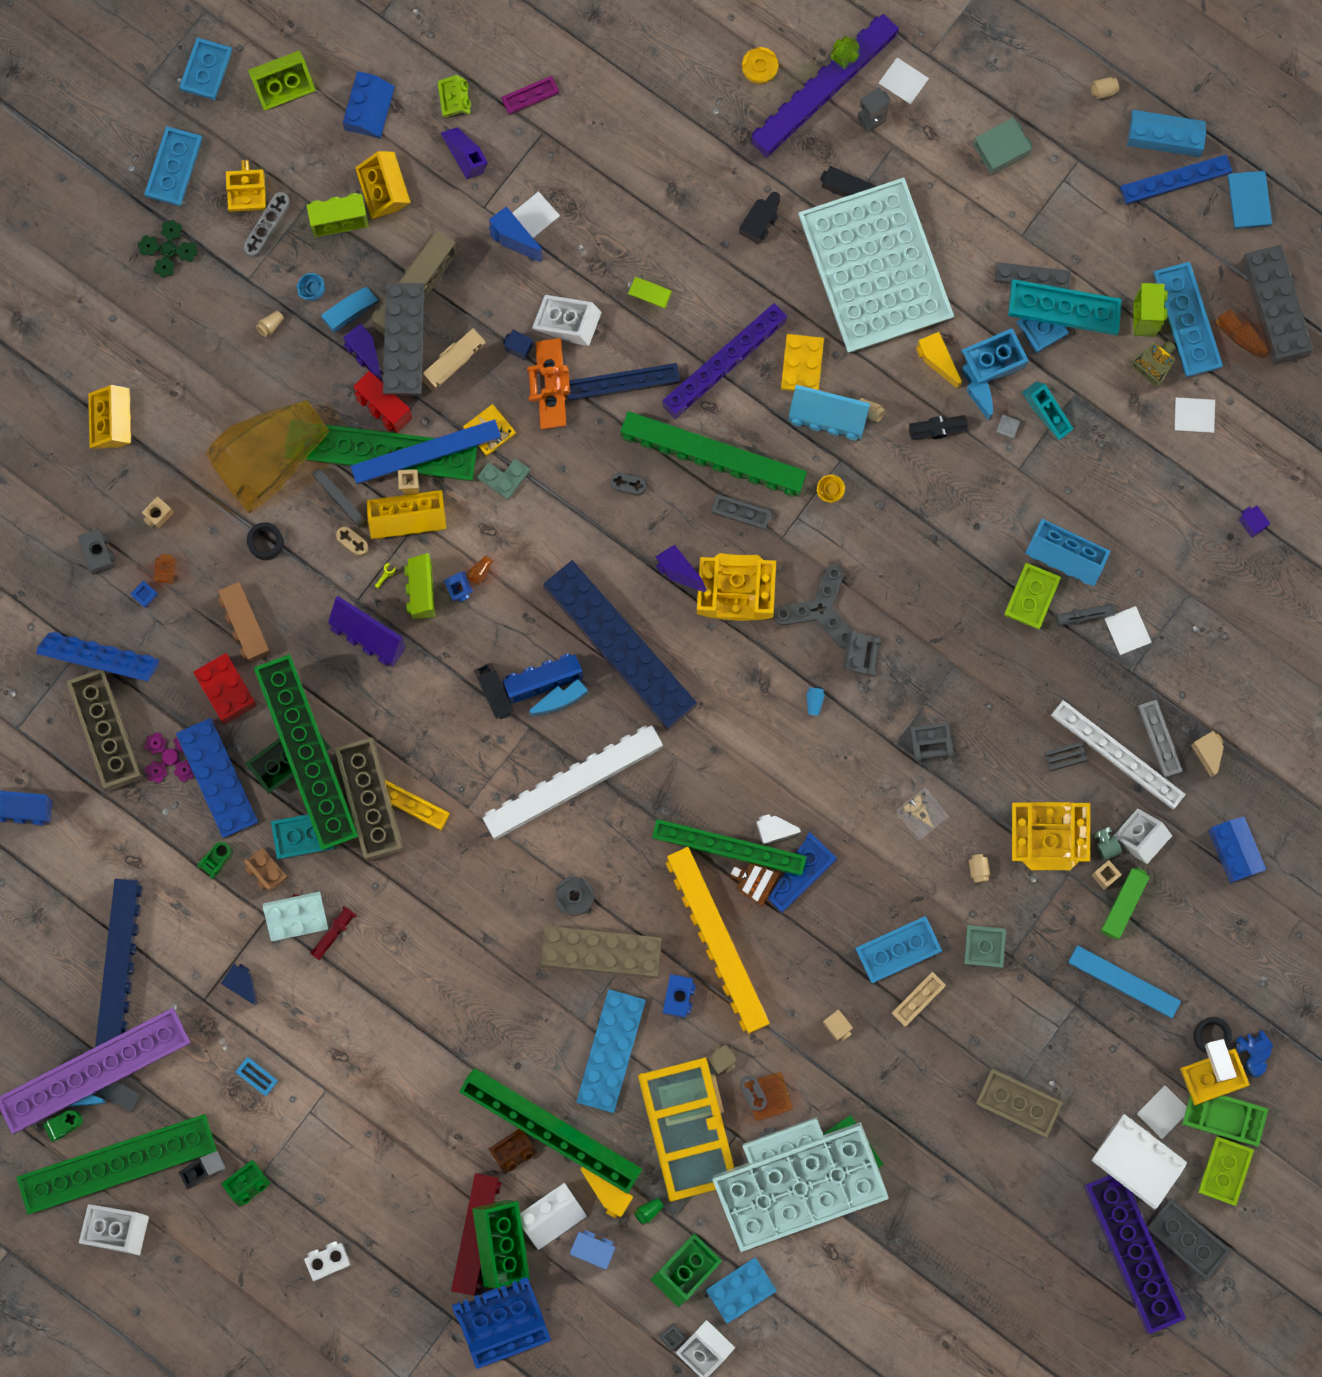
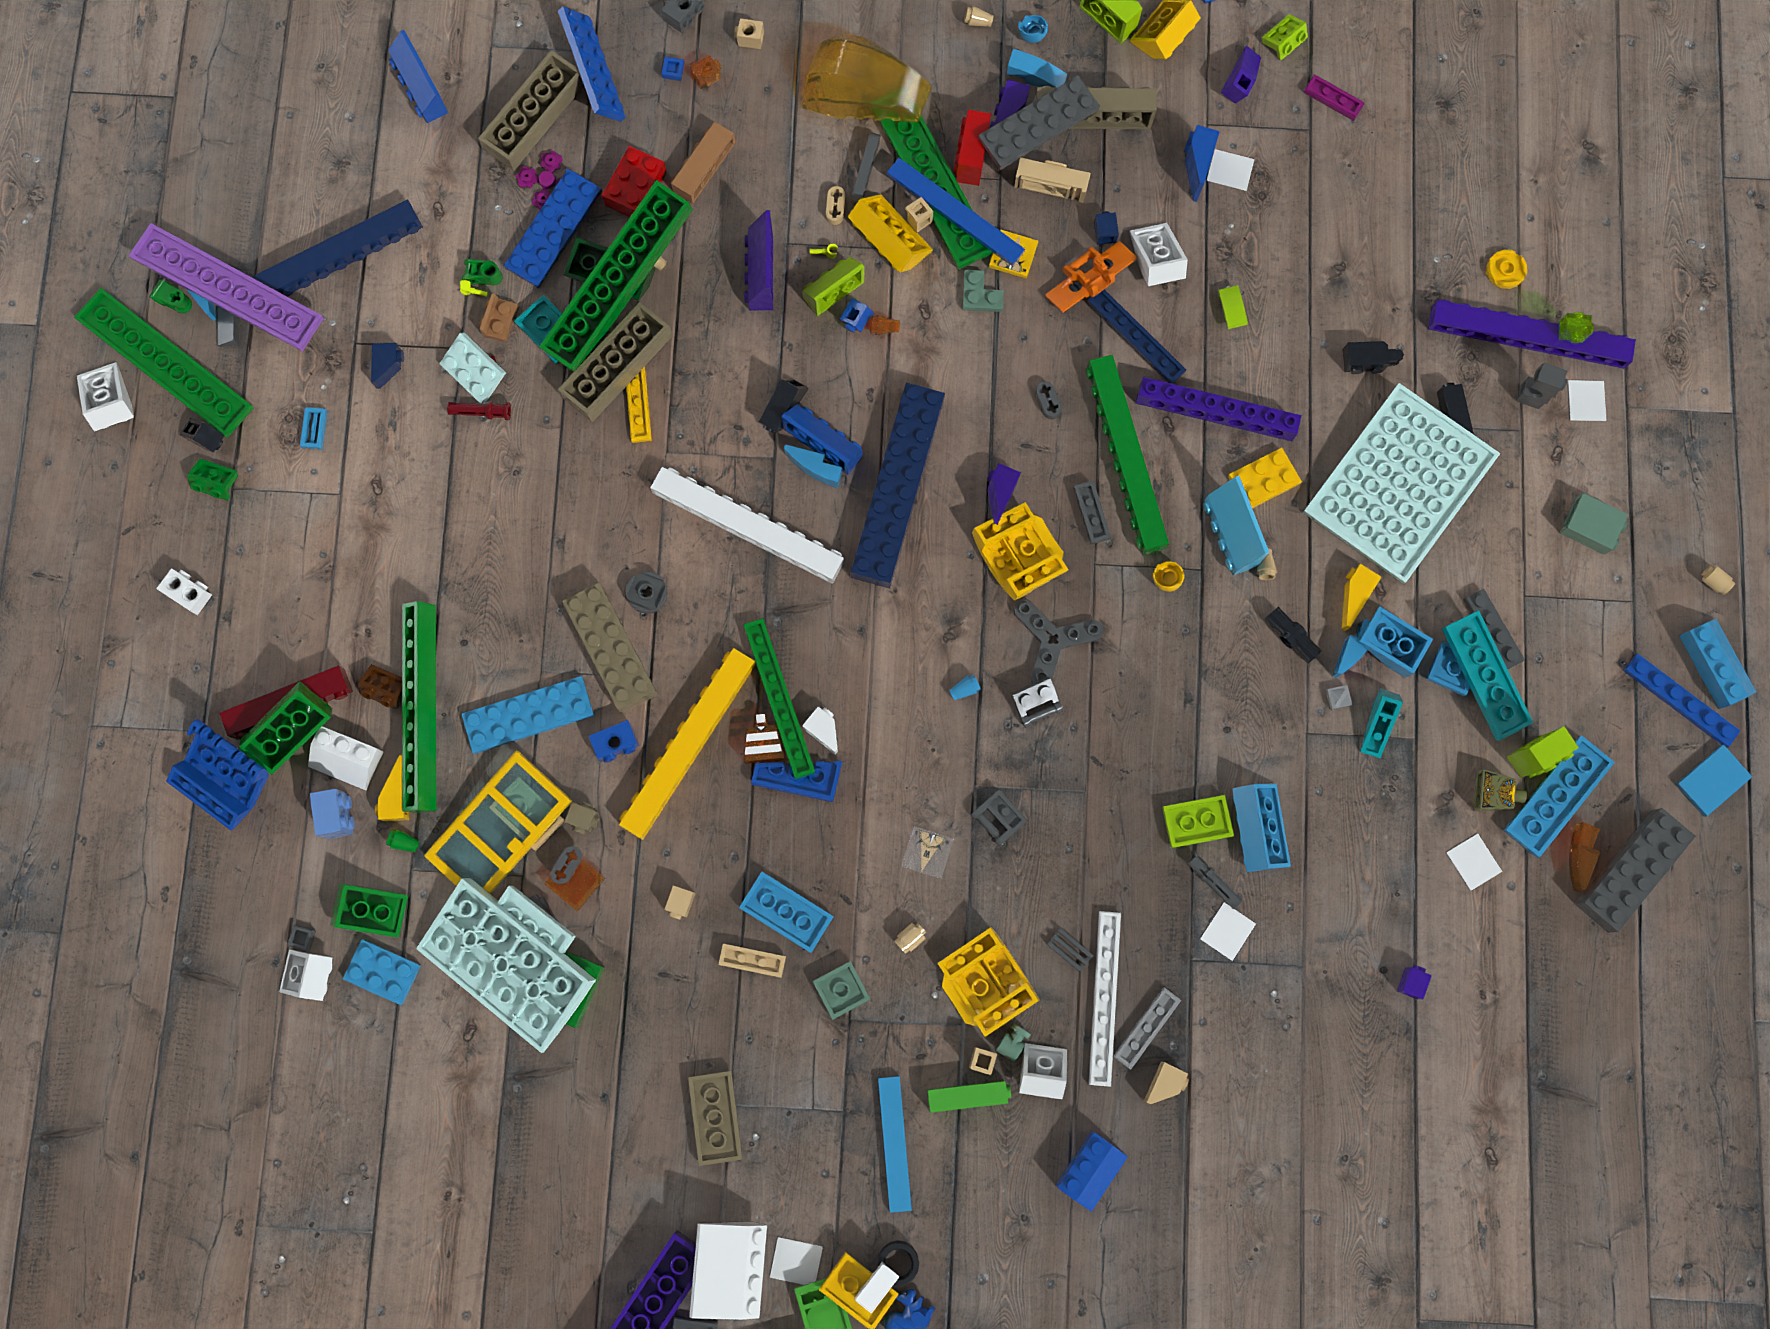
camera: 55 degrees right, 0 degrees up
black tyre [247,522,284,560] -> none
none -> neon yellow hand [460,280,488,297]

